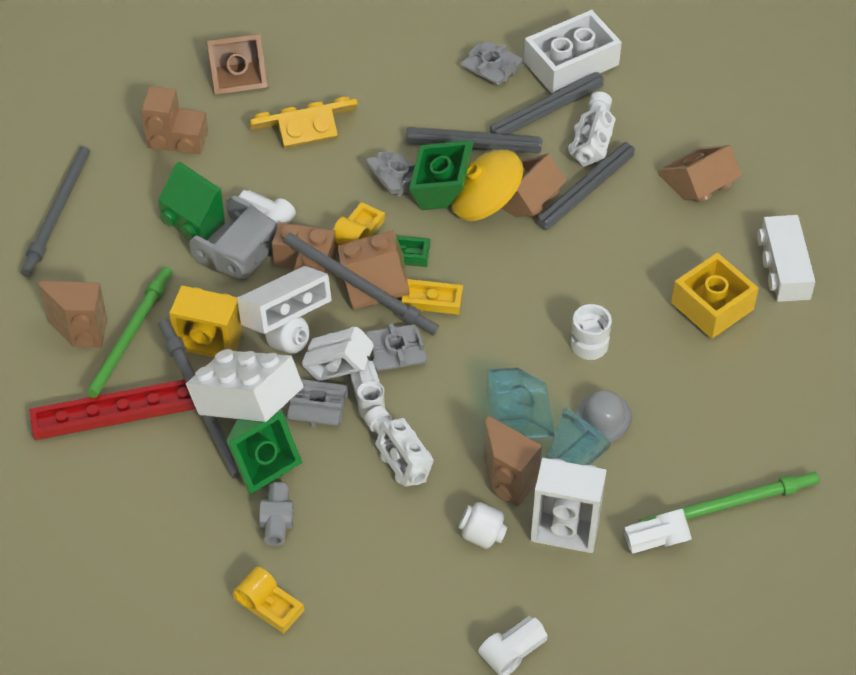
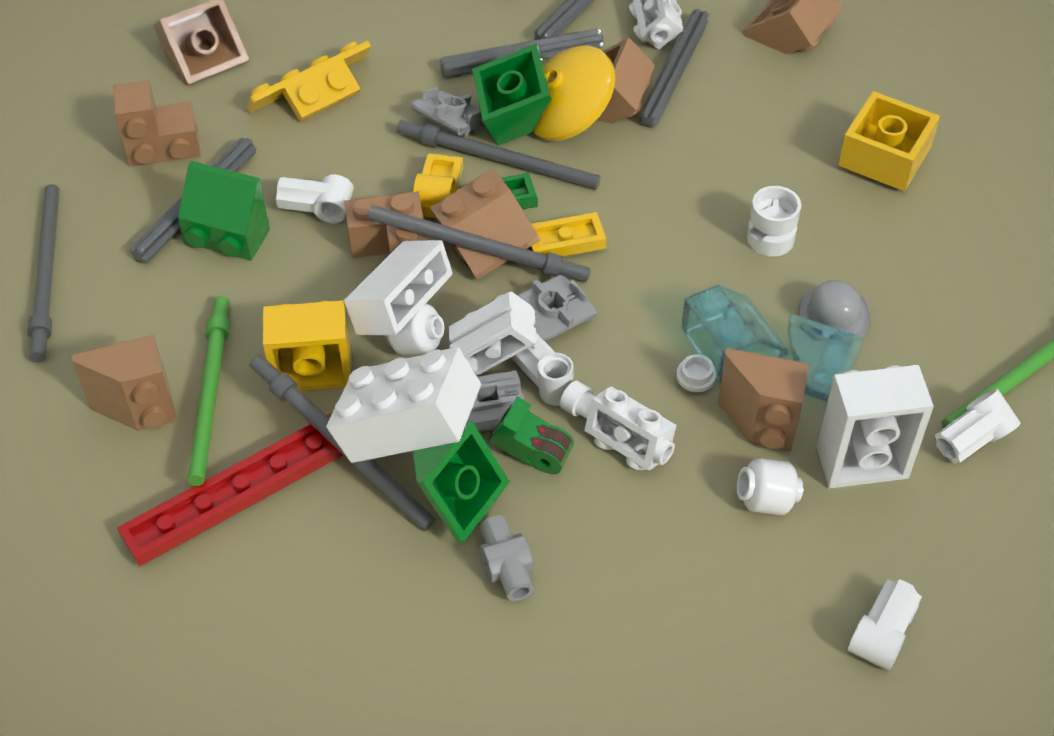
camera: 20 degrees left, 0 degrees up
light grey piece [189,195,278,279] -> none
yellow plate [232,566,304,634] -> none
white brick [757,215,816,302] -> none
none -> dark grey axle [130,138,256,263]
none -> dark grey bar [397,119,600,189]
none -> green leg [489,396,574,474]
none -> white plate [676,354,717,392]

